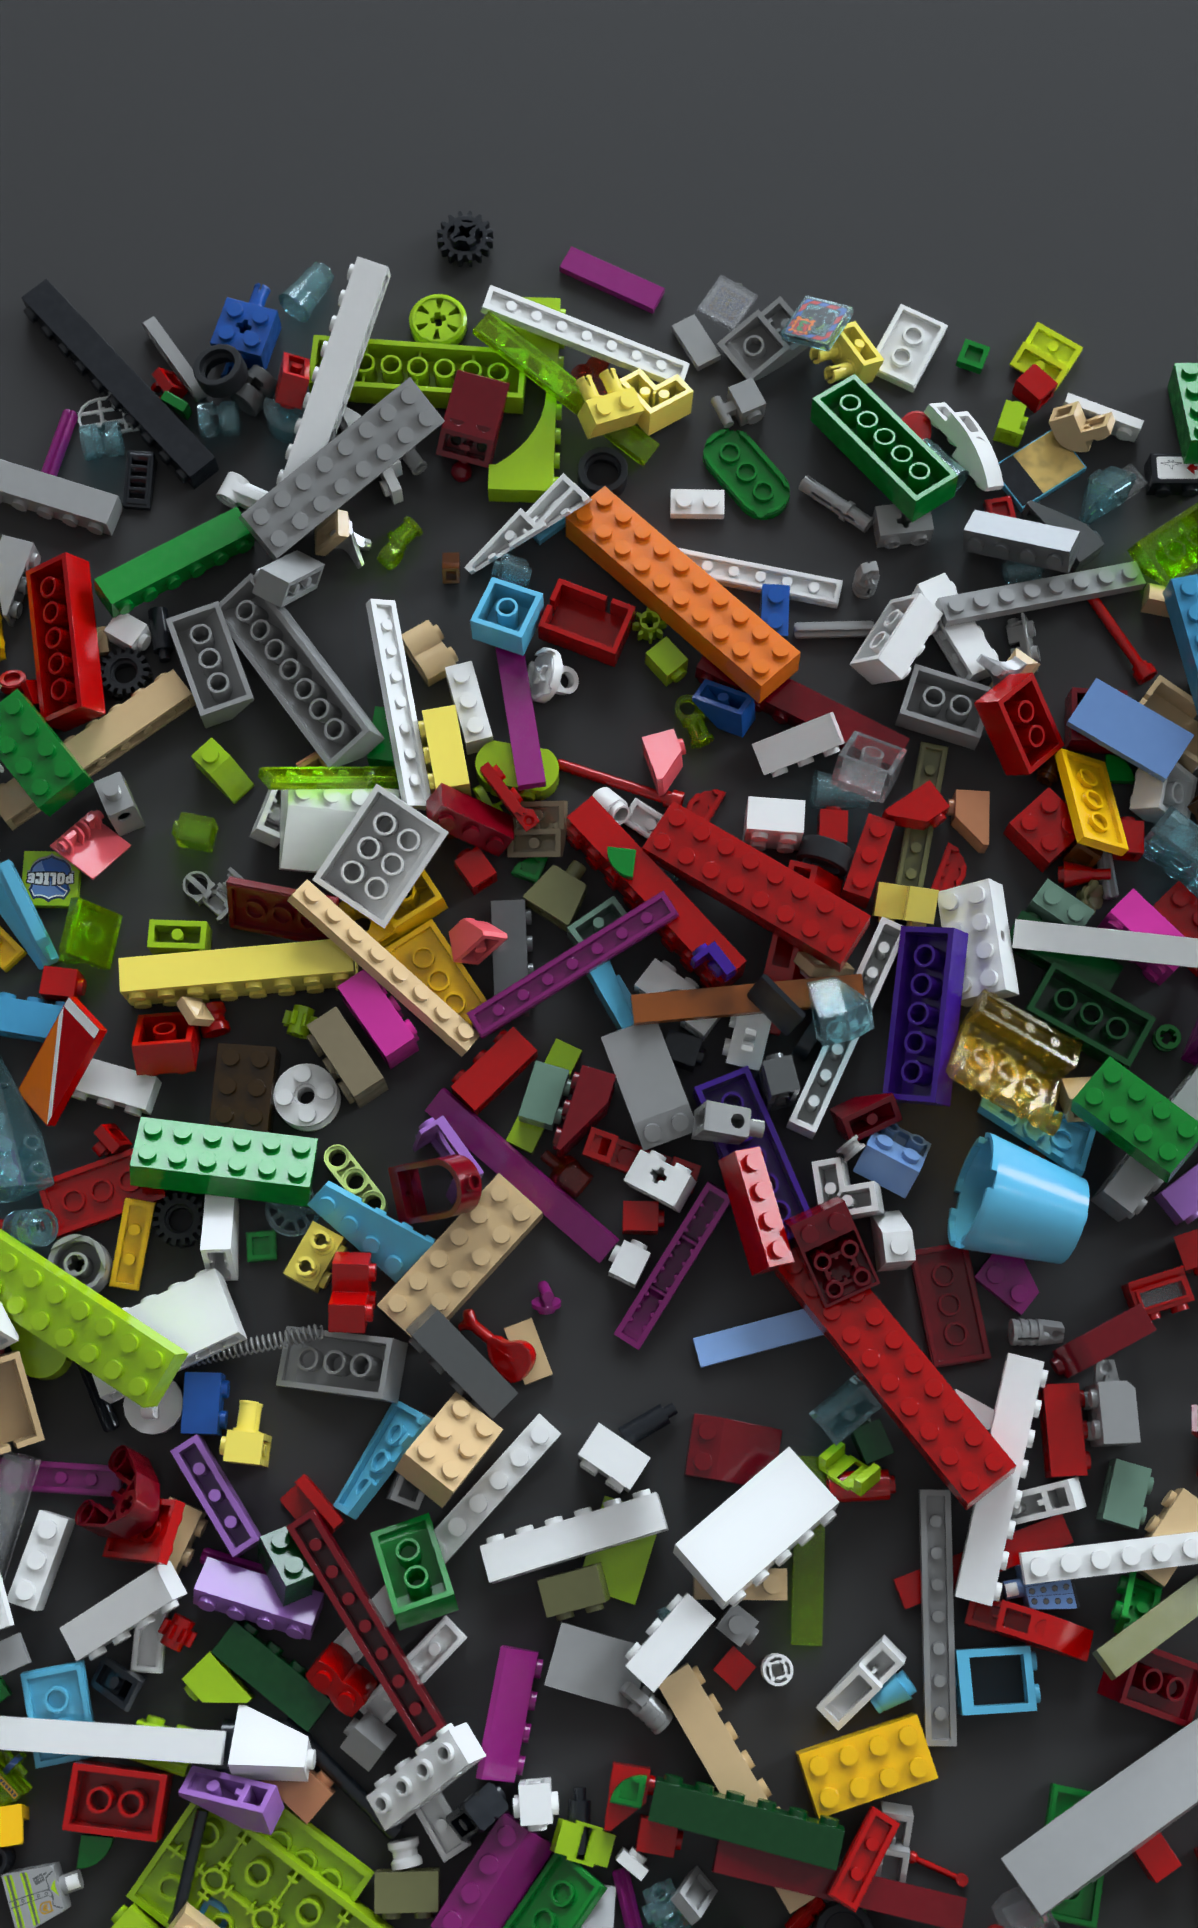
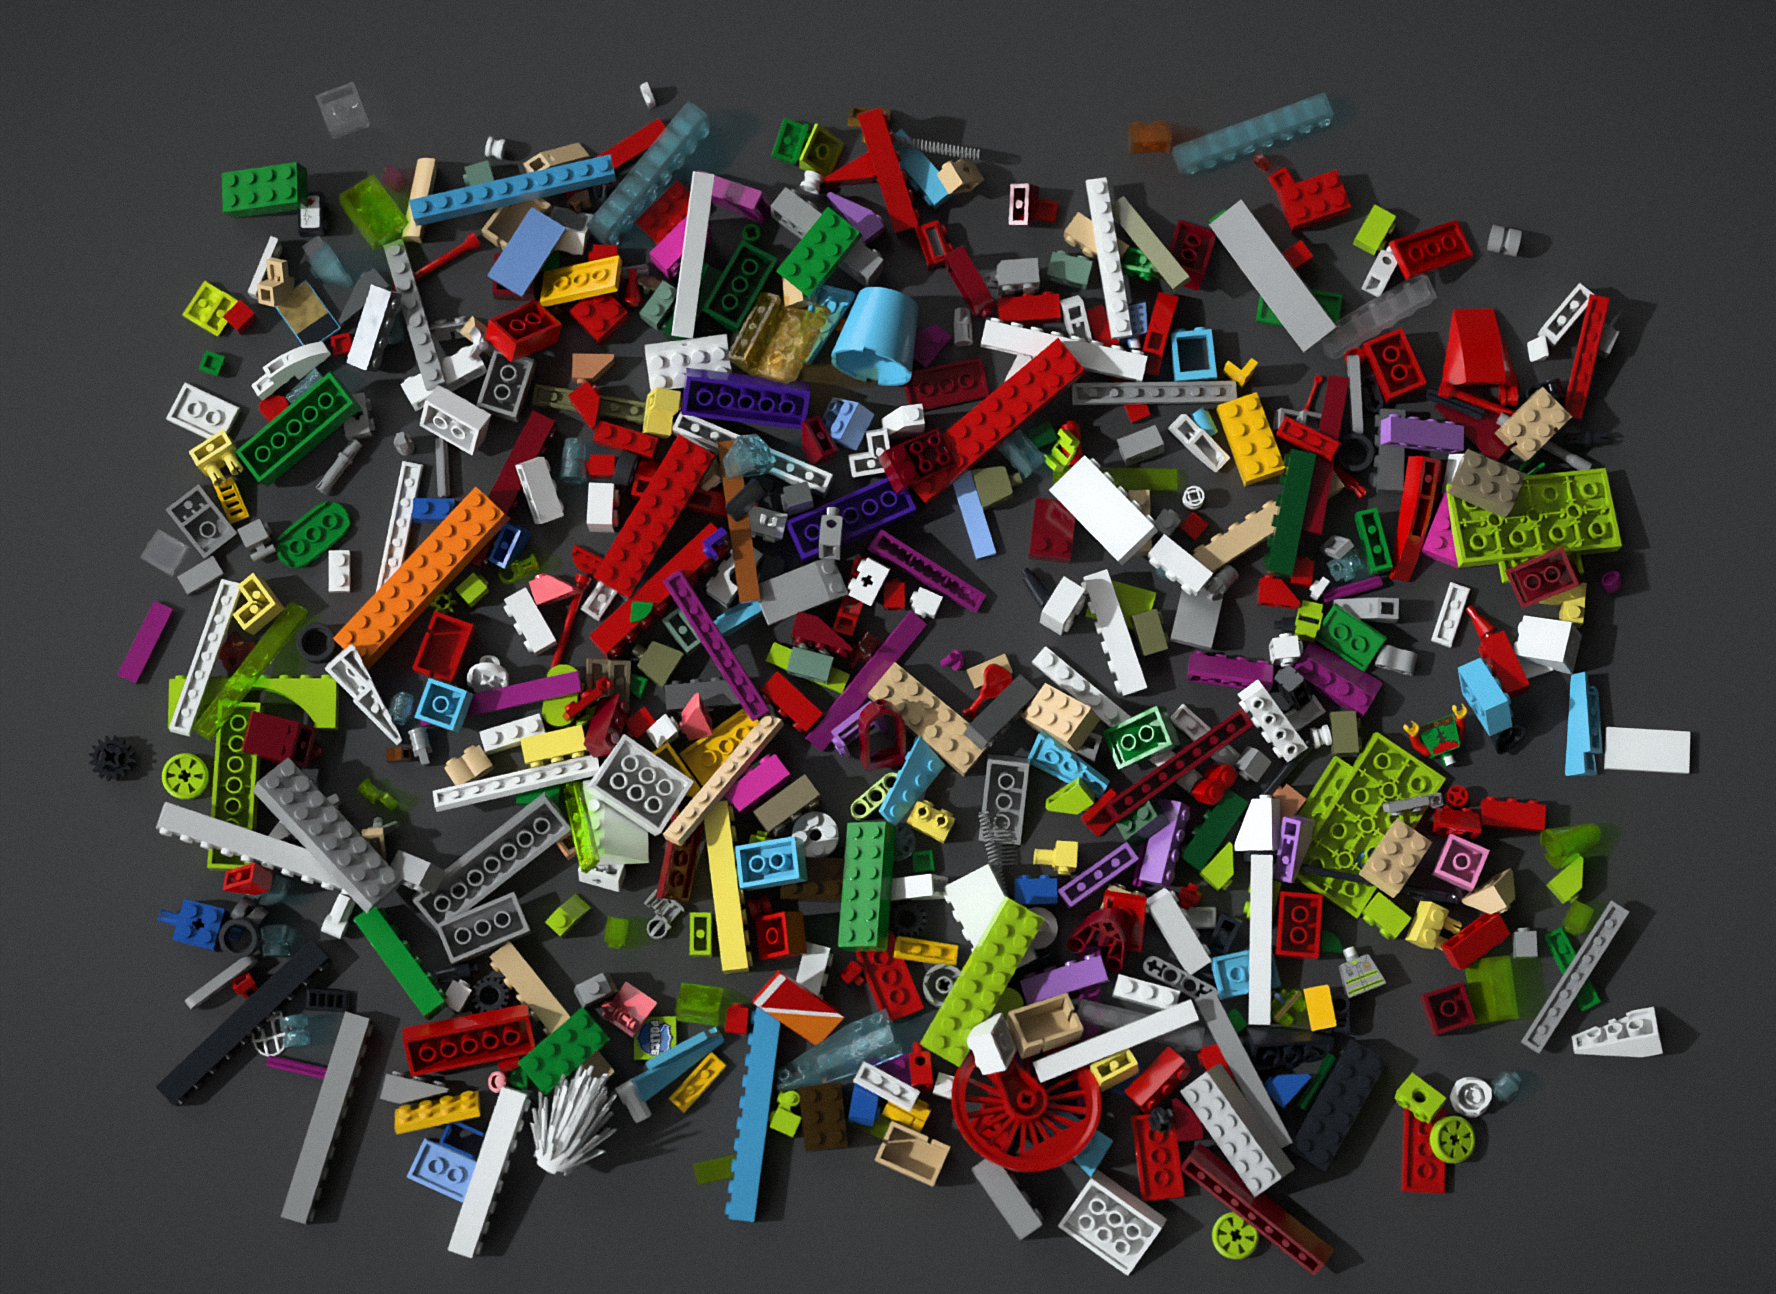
camera: 90 degrees left, 5 degrees up
clear light blue wheel [2,1208,59,1247] -> none
green tile [160,391,192,421] -> none
tan tile [176,996,215,1027] -> none
clear light blue plant [279,262,334,322] -> none
red brick [328,1252,377,1333] -> none
light yellow brick [575,368,644,439] -> none
white brick [592,787,630,825] -> none
green tile [610,1775,647,1809] -> none
red brick [718,1146,794,1276] -> none
tile [781,296,854,352] -> none
clear brick [830,731,907,803] -> none
light grey bush [836,1134,866,1163] -> none
red tile [930,842,967,891] -> none
lime brick [993,400,1028,448] -> none
none -> yellow slope [214,477,250,525]
none -> light grey hinge [408,727,432,766]
none -> white brick [503,587,558,656]
none -> white slope [646,714,680,749]
none -> medium azure brick [735,836,808,891]
none -> olive torso [971,466,1022,511]
none -> medium lavender brick [1020,953,1110,1005]
none -> lime slope [1045,776,1095,815]
none -> light grey hinge [1117,425,1164,467]
none -> light grey beam [1143,956,1219,999]
none -> yellow panel [1223,358,1258,388]

